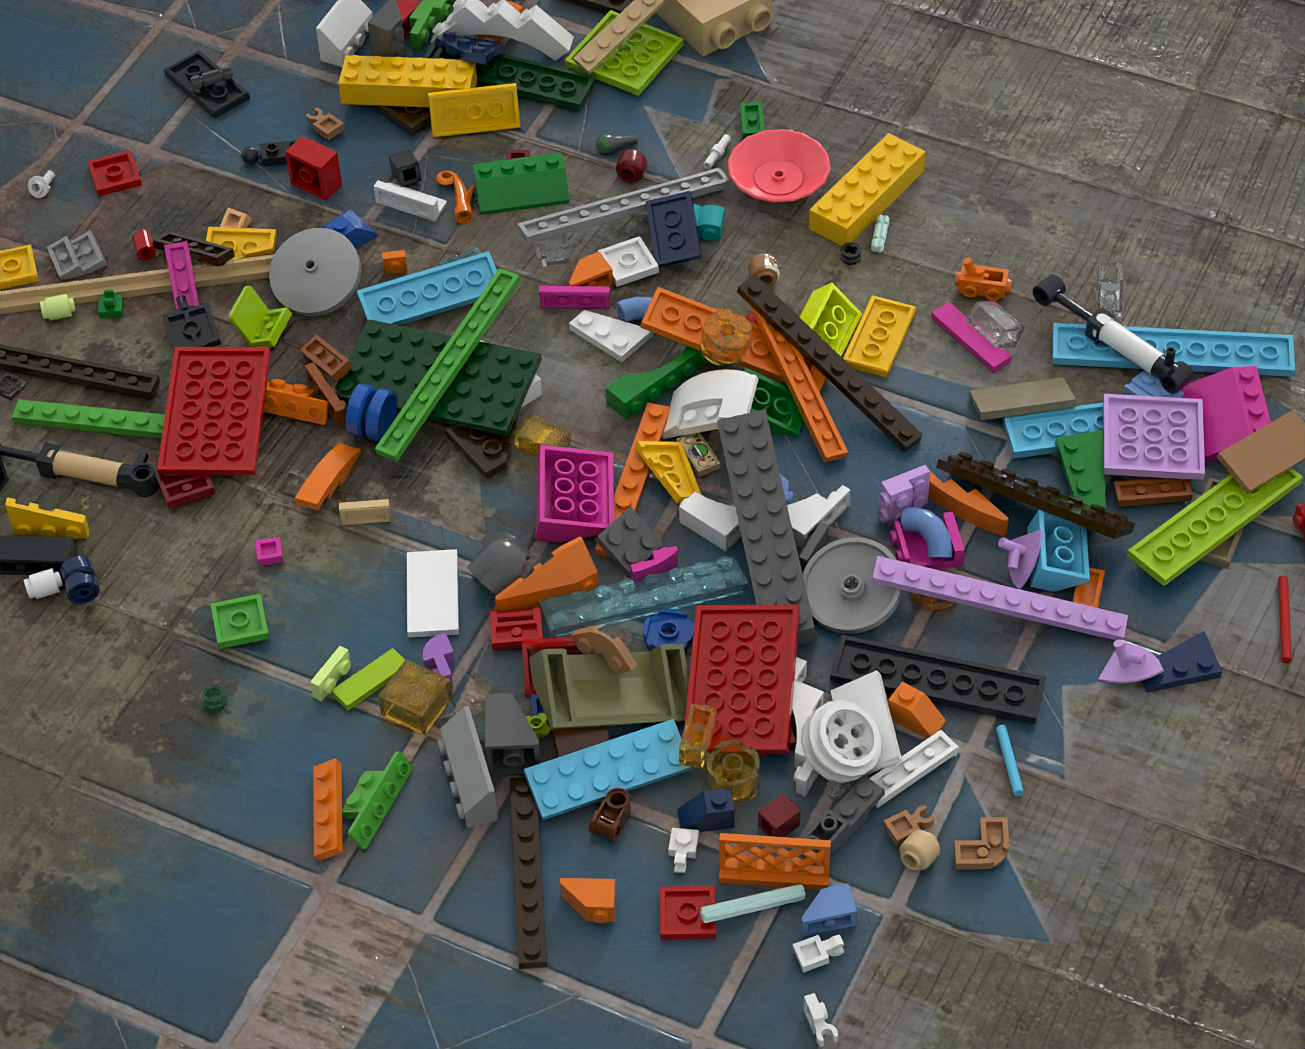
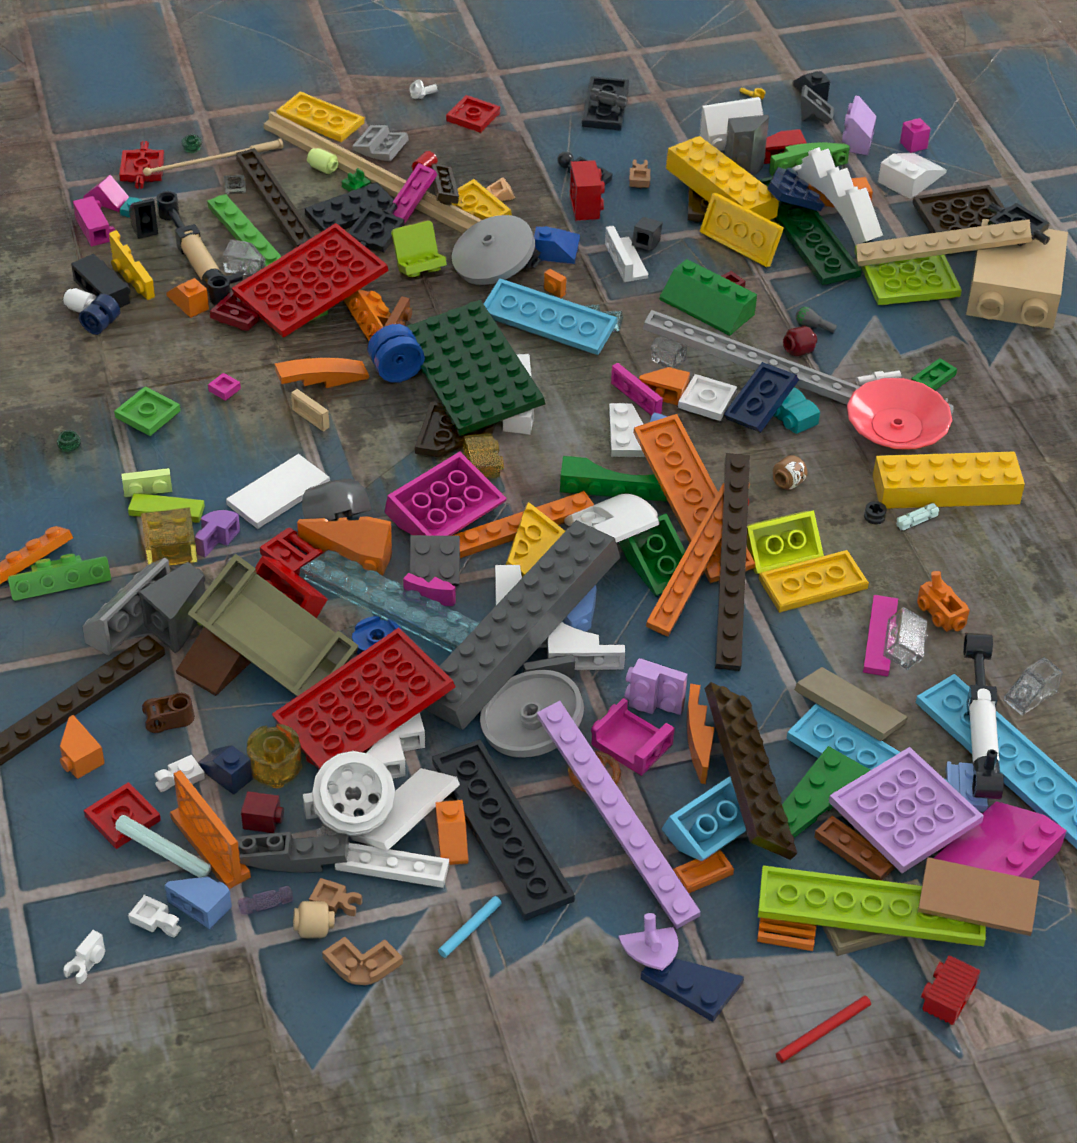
camera: 45 degrees right, 5 degrees down
dark orange plate [300,334,353,382] -> none
bright green plate [375,268,521,462] -> none
orange plant [435,171,475,224] -> none
medium azure plate [524,719,693,821] -> none
medium nougat plate [571,626,638,674] -> none
clear yellow brick [679,703,717,769] -> none
clear yellow brick [700,308,752,366] -> none
medium blue cylinder [901,507,953,557] -> none
lavender shield [998,529,1043,590] -> none
none -> orange slope [166,278,209,318]
none -> clear slope [223,239,266,276]
none -> clear purple axle [238,886,293,915]
none -> black plate [305,182,394,232]
none -> orange tile [757,918,816,951]

